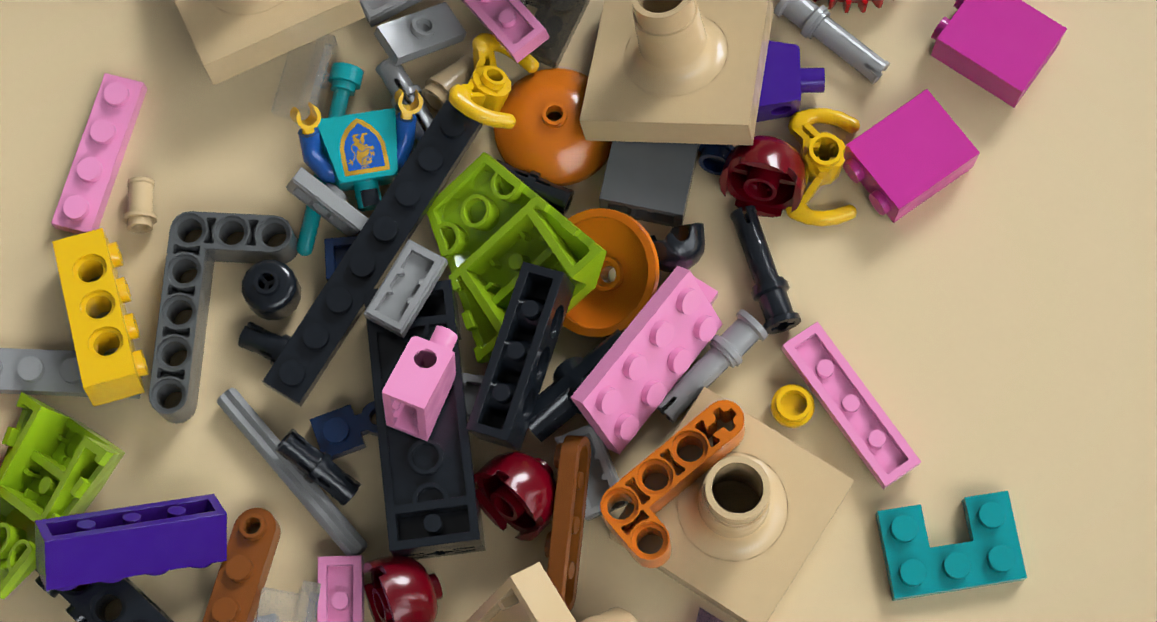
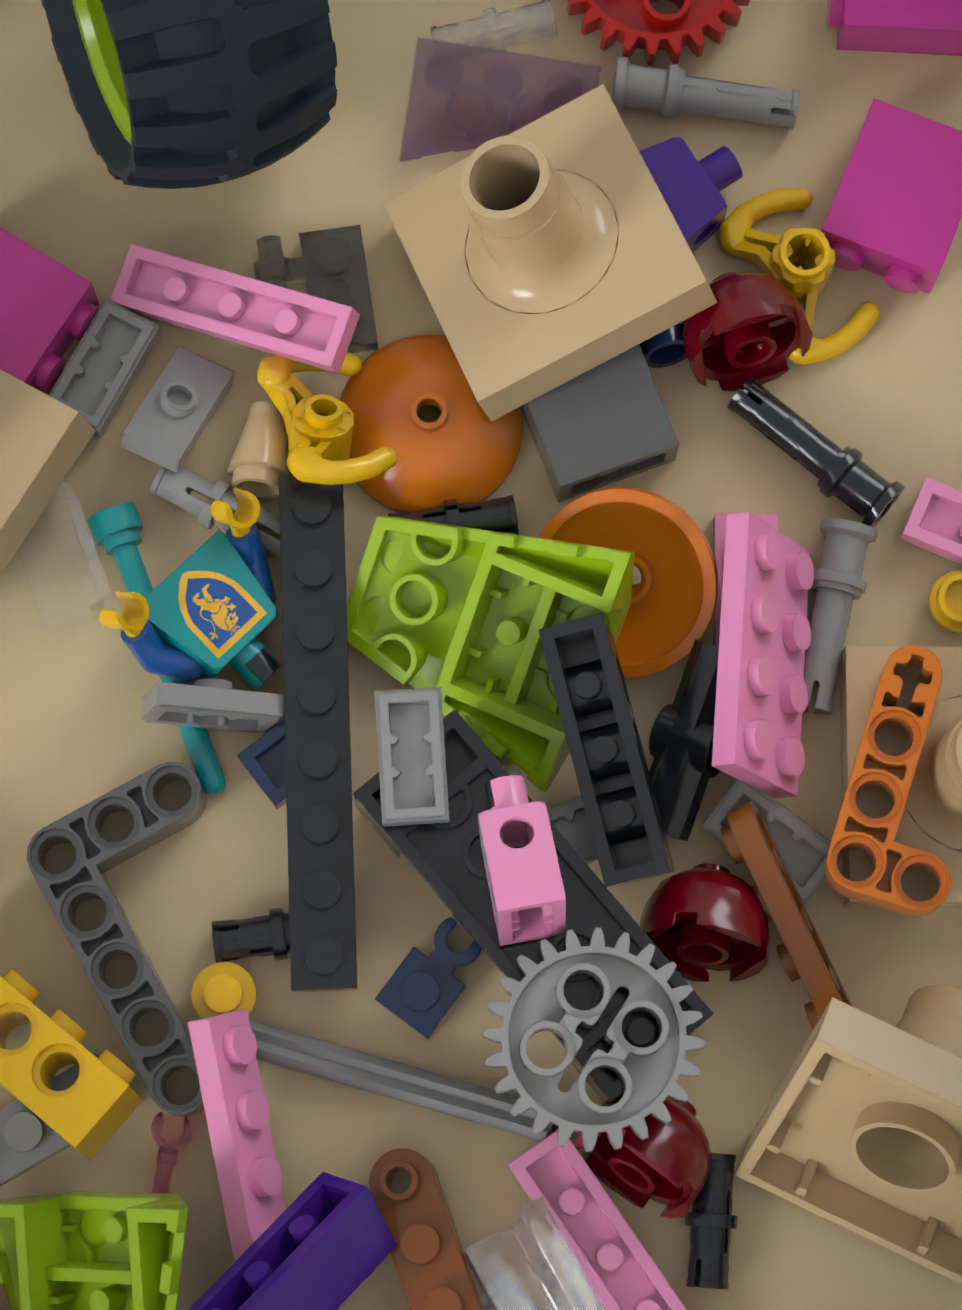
camera: 40 degrees left, 5 degrees up
black head [242,260,301,320] -> none
black pin [275,429,361,506] -> none
black hair [650,222,705,272] -> none
none -> clear pink hand [151,1111,192,1194]
none -> bright pink plate [188,1009,286,1262]
none -> yellow plate [191,962,257,1018]
none -> light grey gear [483,927,705,1152]

